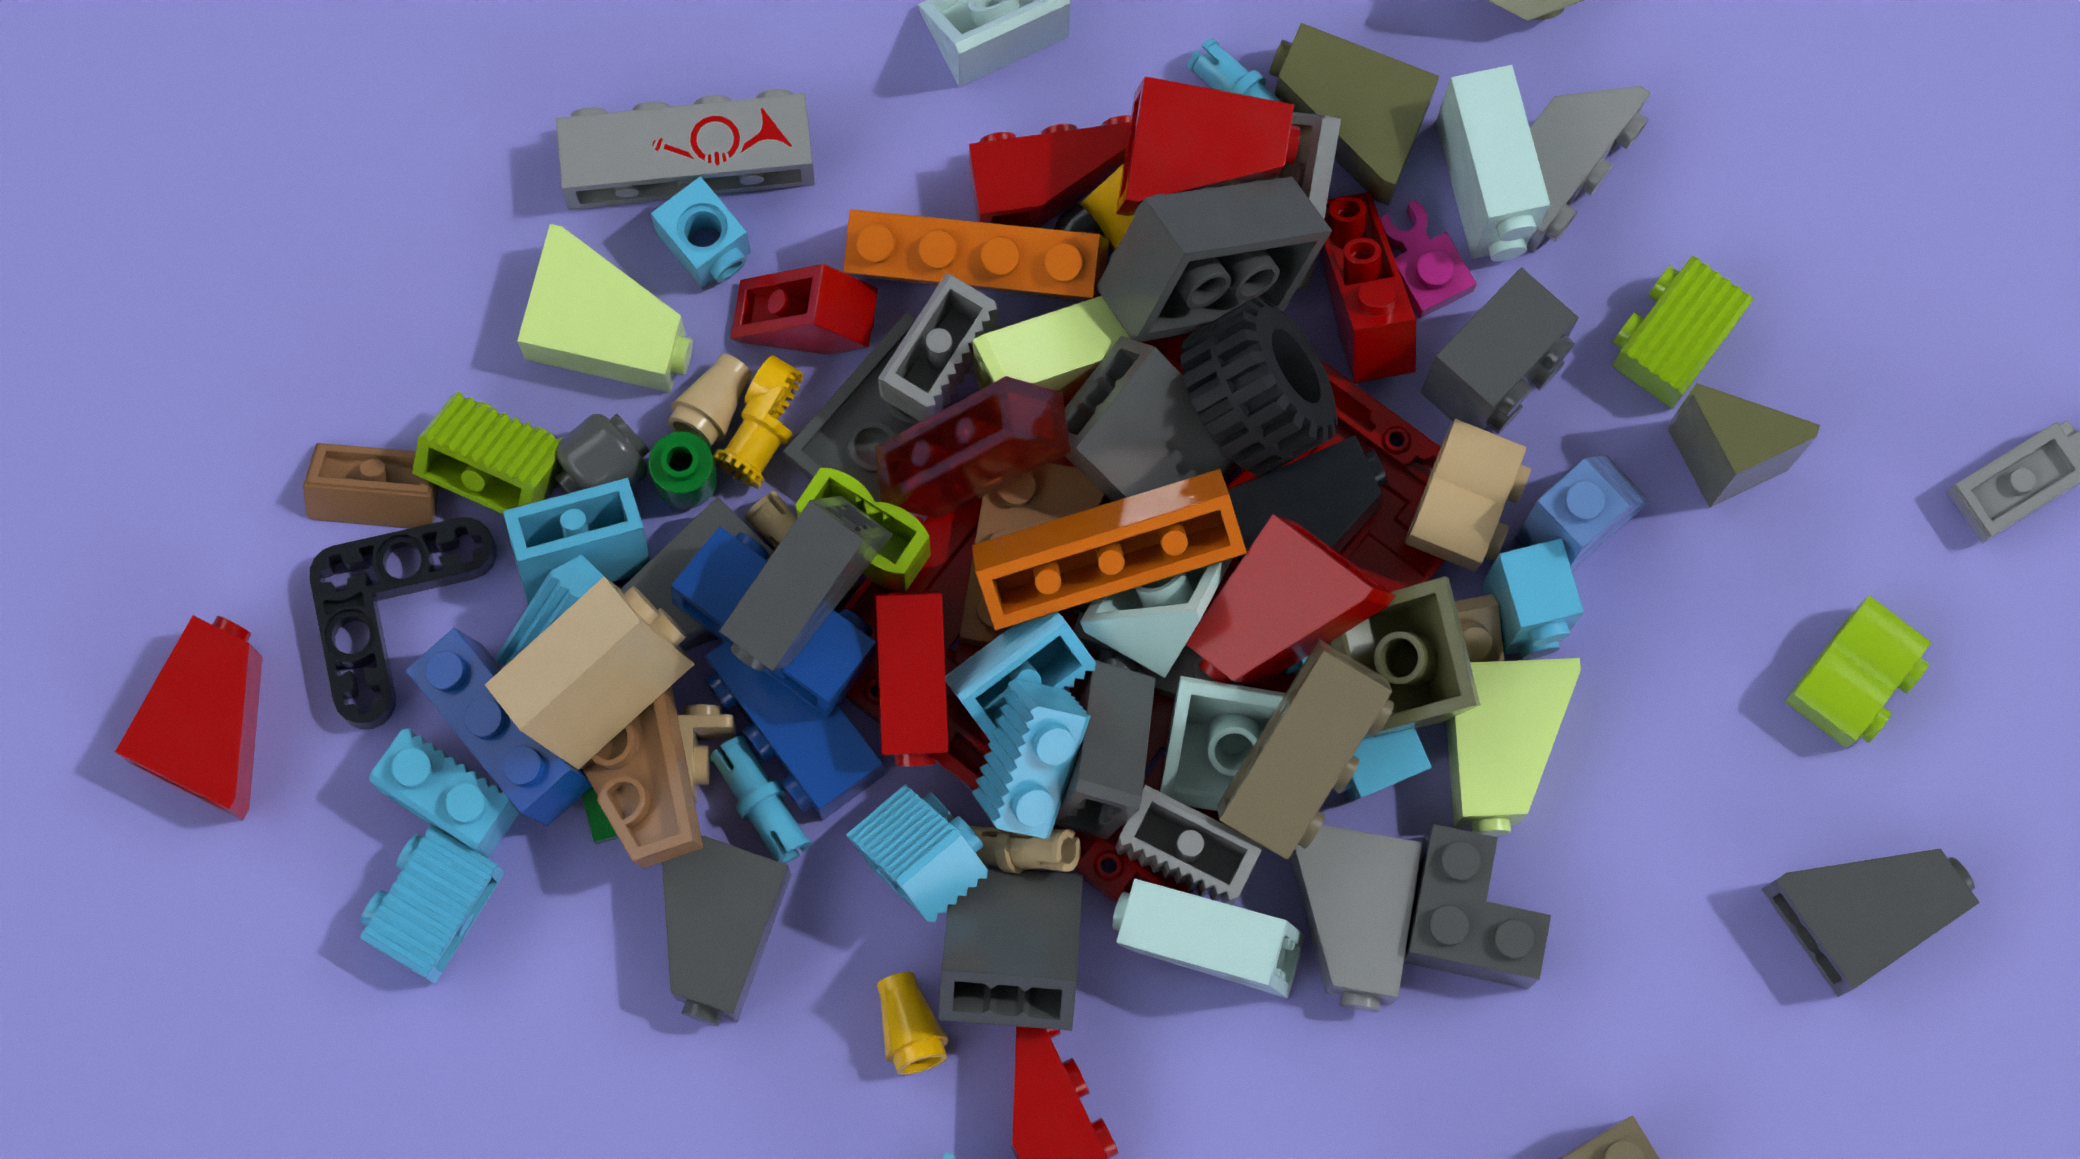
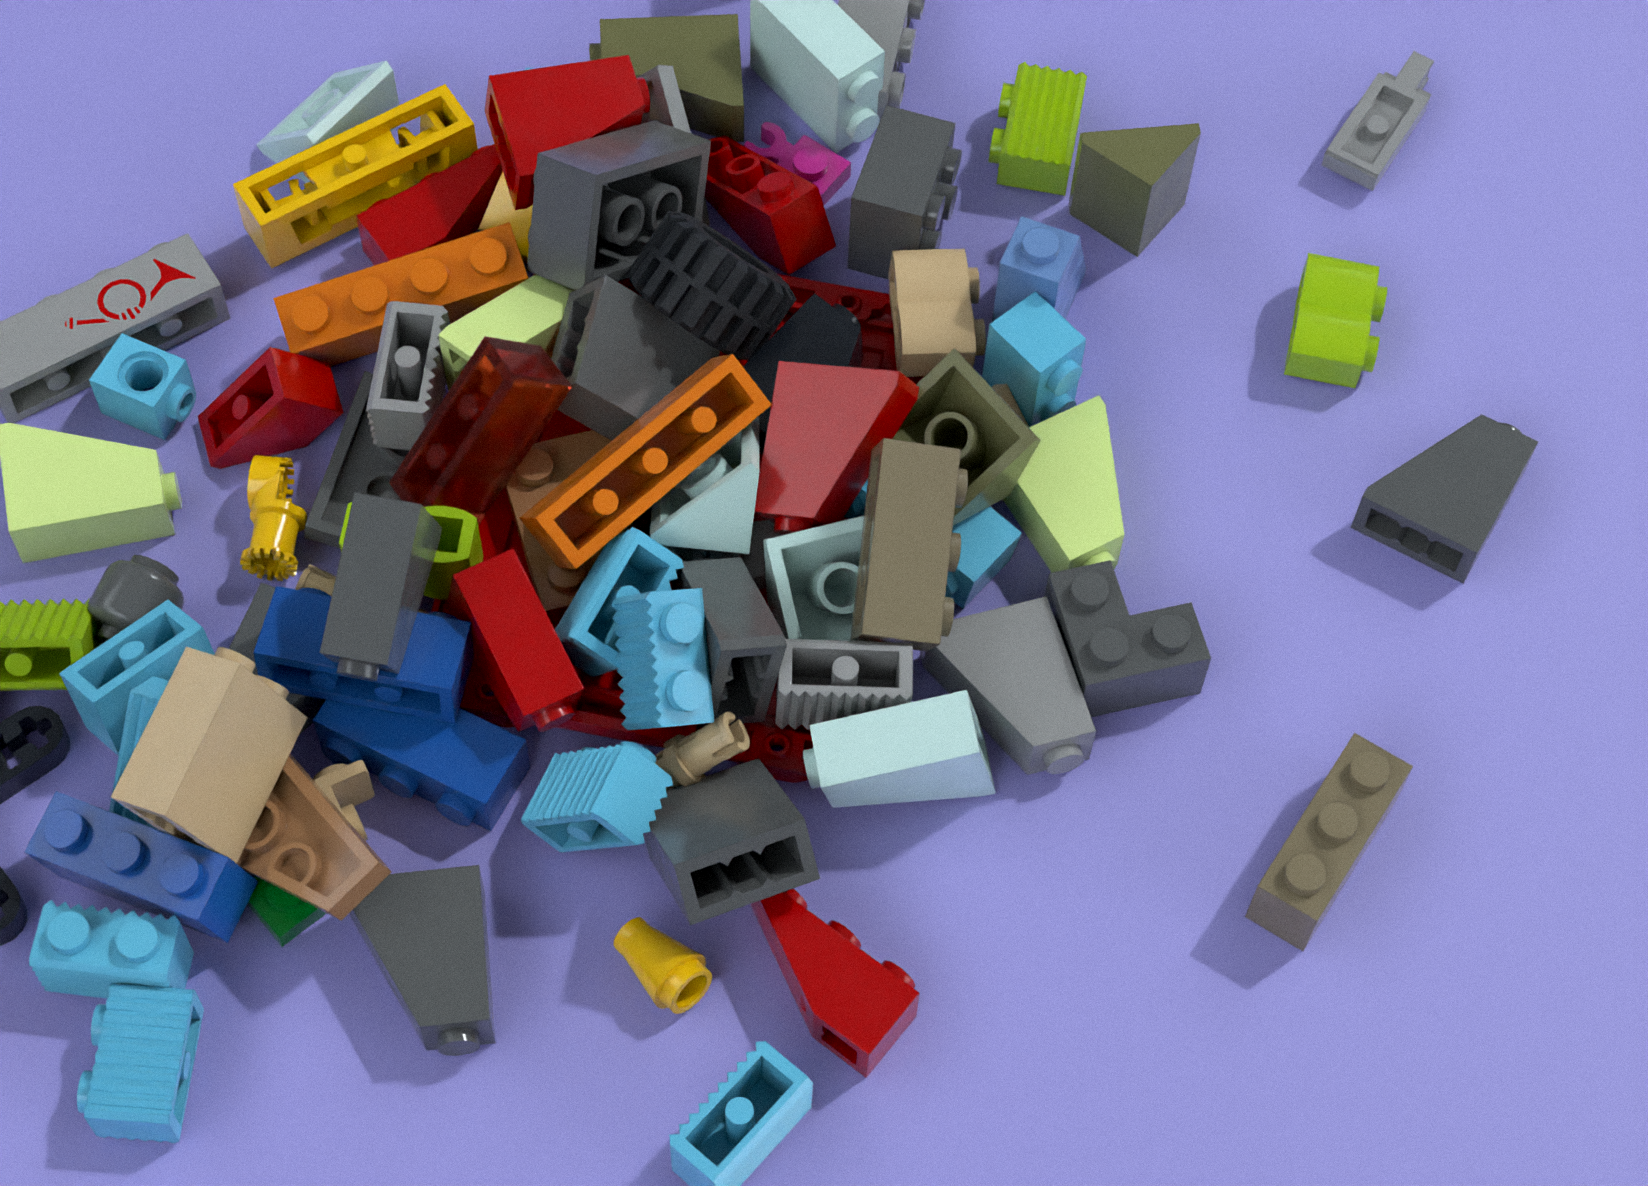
camera: 25 degrees left, 15 degrees down
green brick [649,431,718,509] -> none
tan cone [668,354,752,448] -> none
medium azure pin [710,735,812,864] -> none
none -> yellow brick [233,84,478,269]

